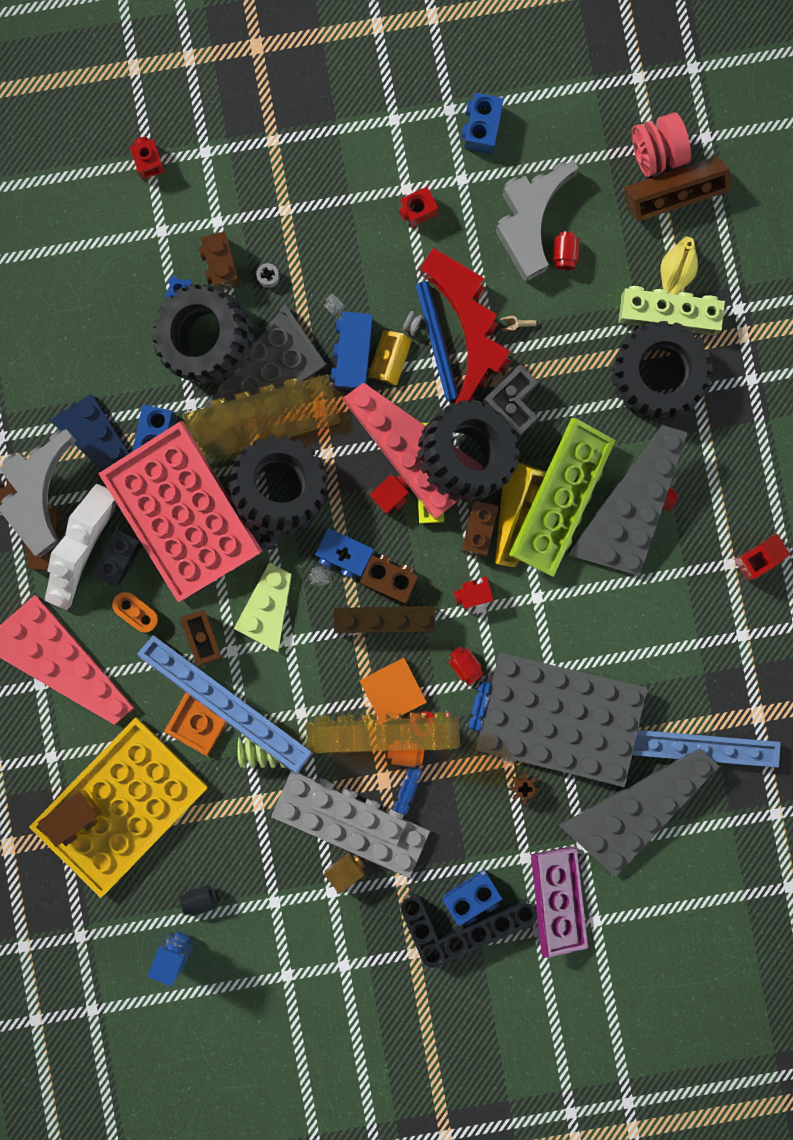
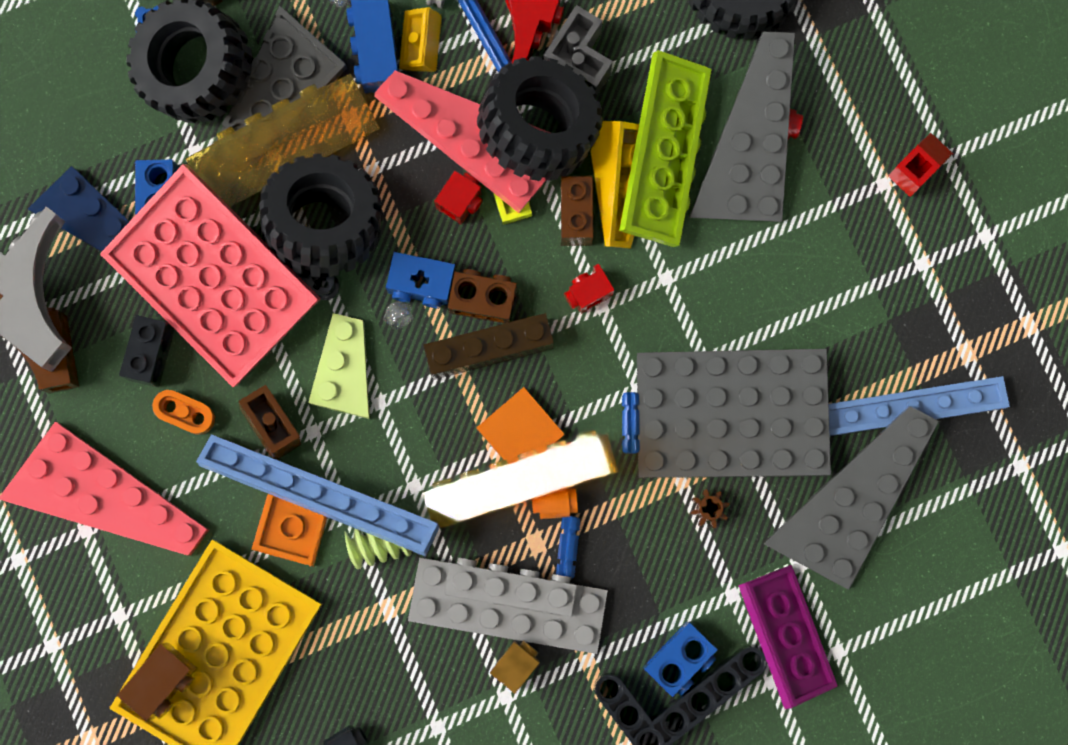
camera: 15 degrees left, 5 degrees down
white arch [45,484,117,610] -> none
red brick [448,646,484,685] -> none

